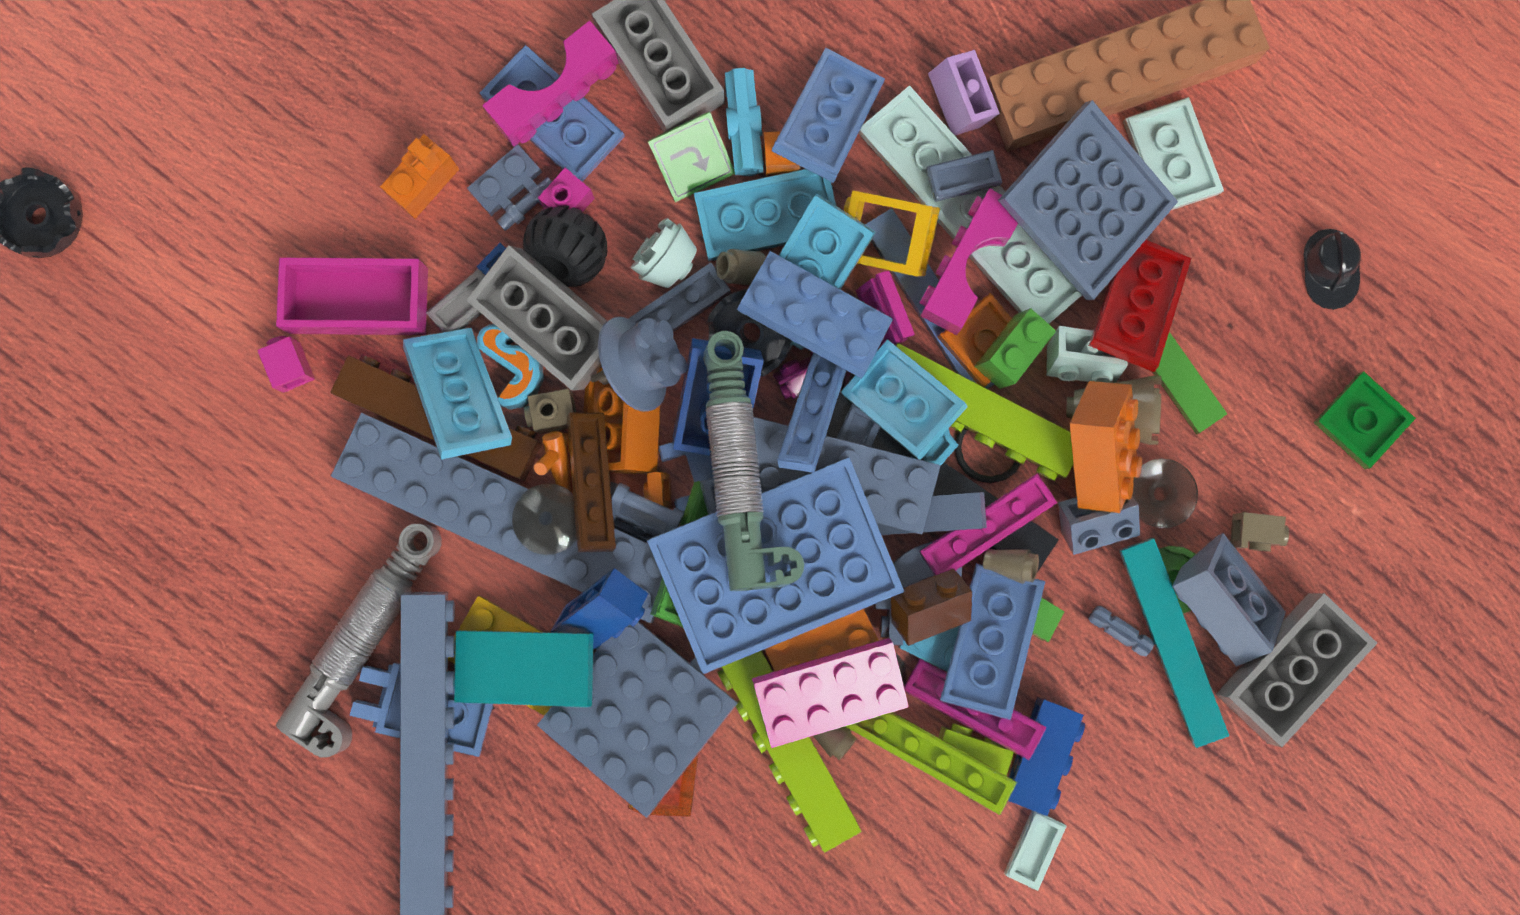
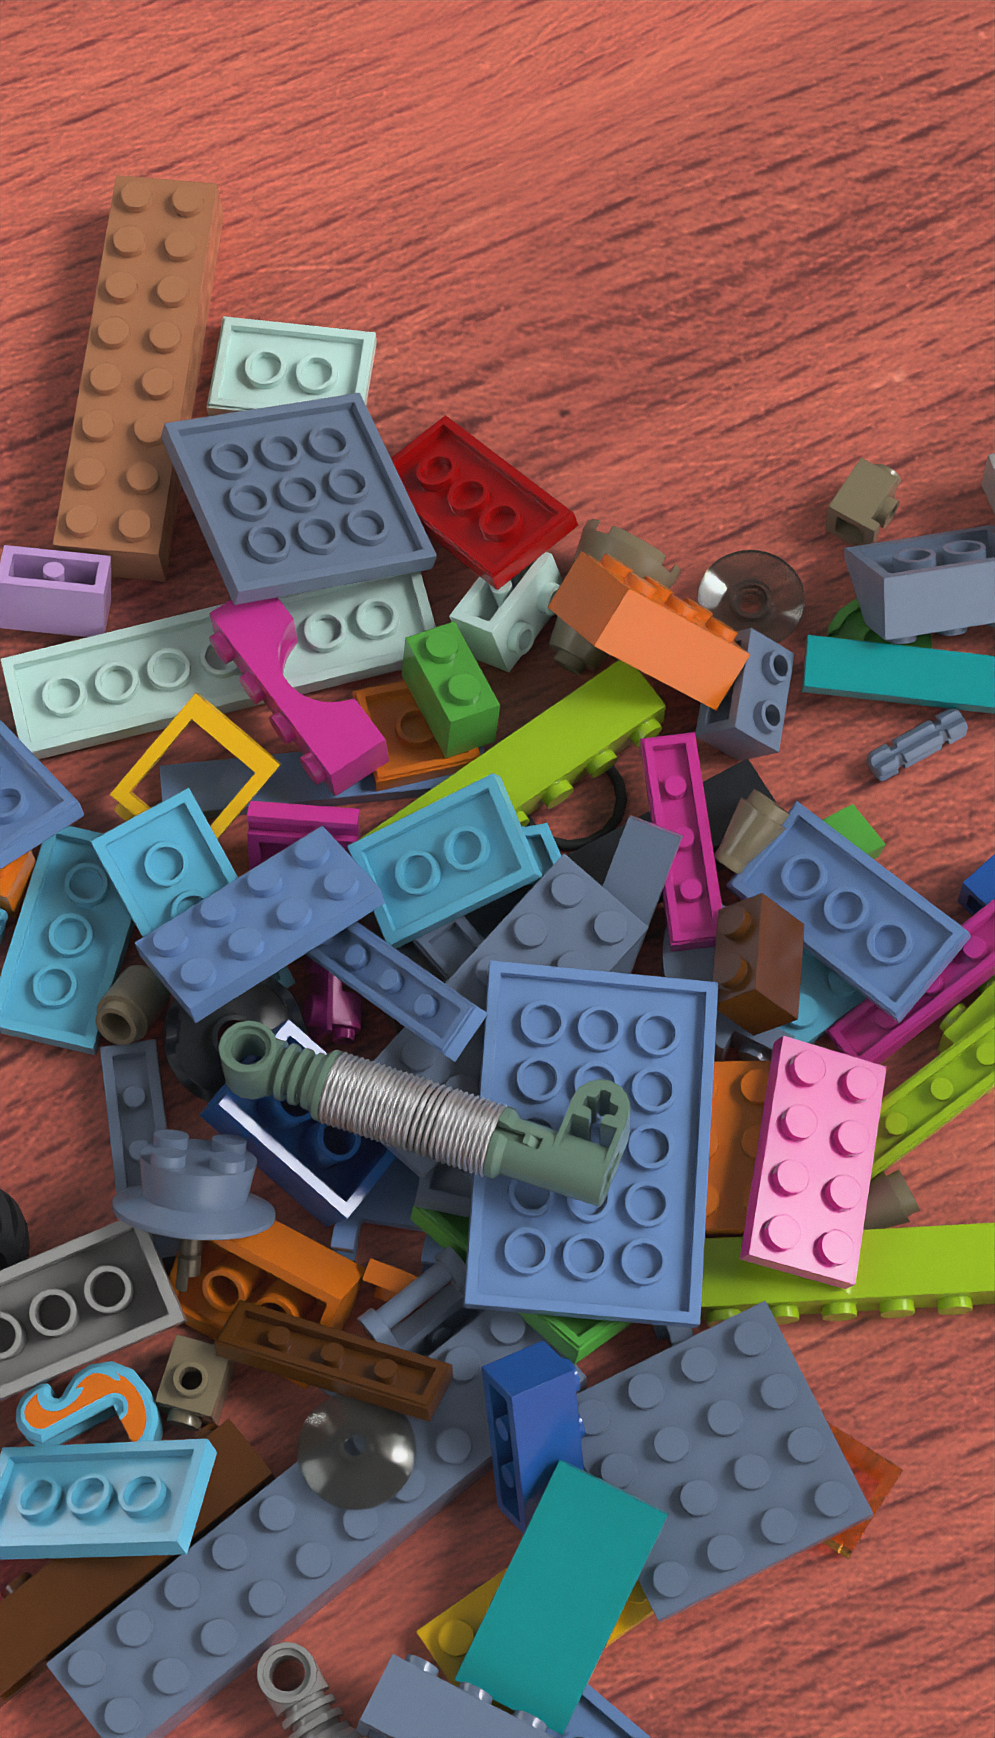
camera: 60 degrees left, 15 degrees down
orange piece [534,431,574,503] -> none
light aqua cone [630,218,697,288] -> none
sand blue tile [926,150,1002,202] -> none
bright green tile [1152,332,1227,434] -> none
black piece [1304,229,1361,310] -> none
green plate [1313,371,1416,469] -> none

